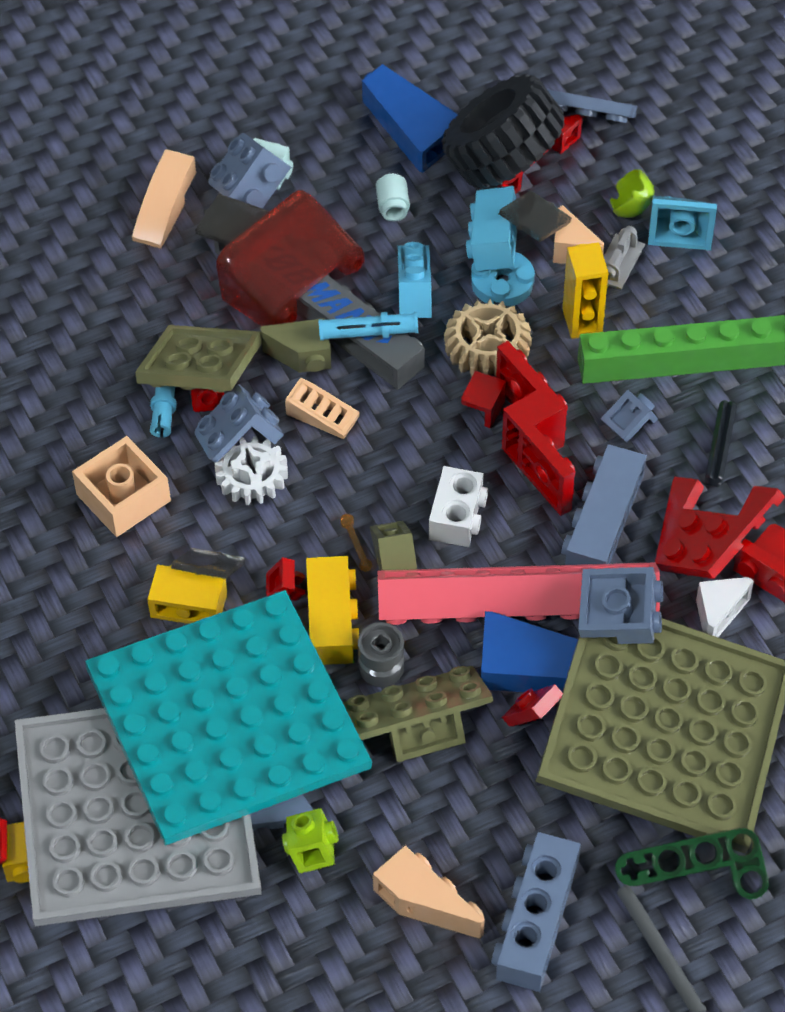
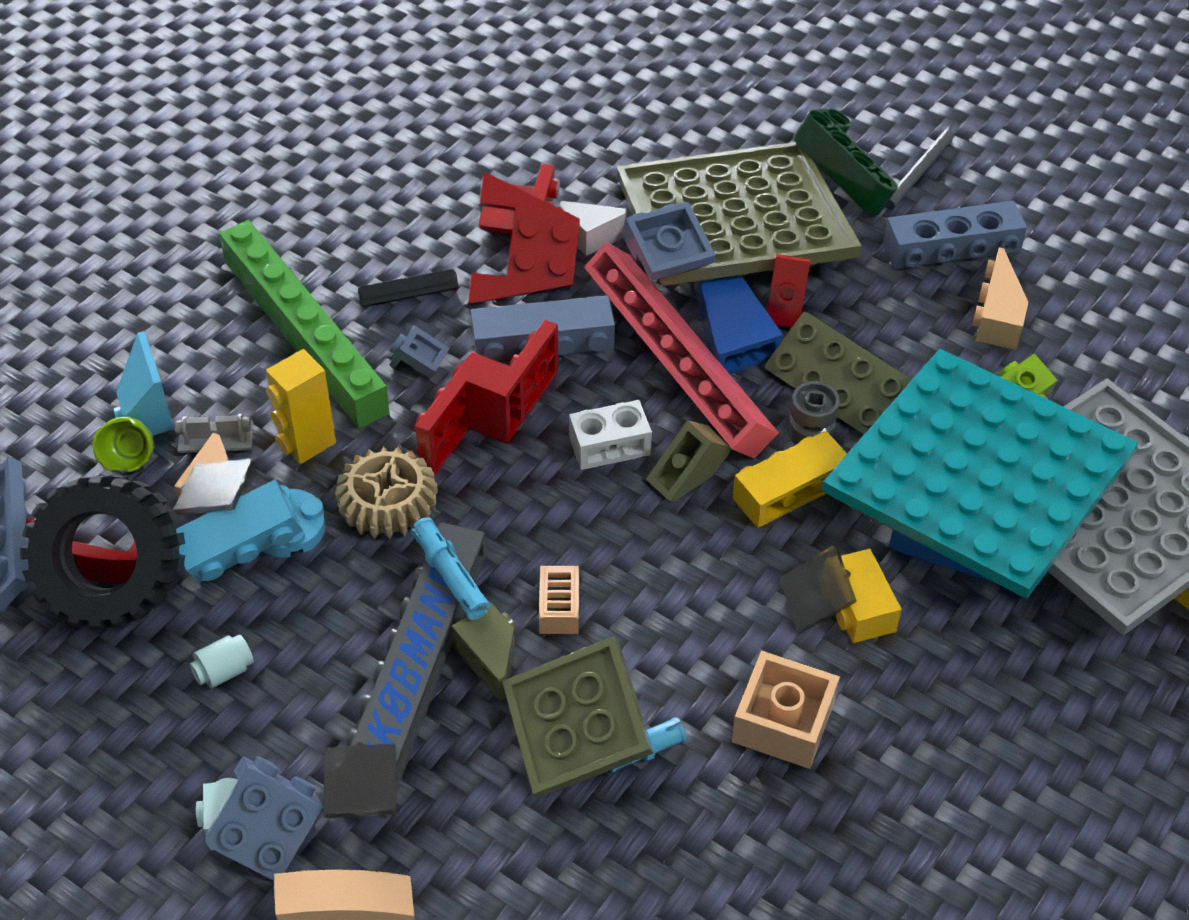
camera: 120 degrees left, 5 degrees down
sand blue bracket [194,384,284,463] -> none
white gear [215,436,288,505] -> none
clear red windscreen [216,190,365,326] -> none
red tile [266,557,305,601] -> none
clear orange hinge [340,514,373,572] -> none
blue slope [362,64,458,173] -> none
medium azure slope [398,242,432,318] -> none
red panel [461,371,506,429] -> none

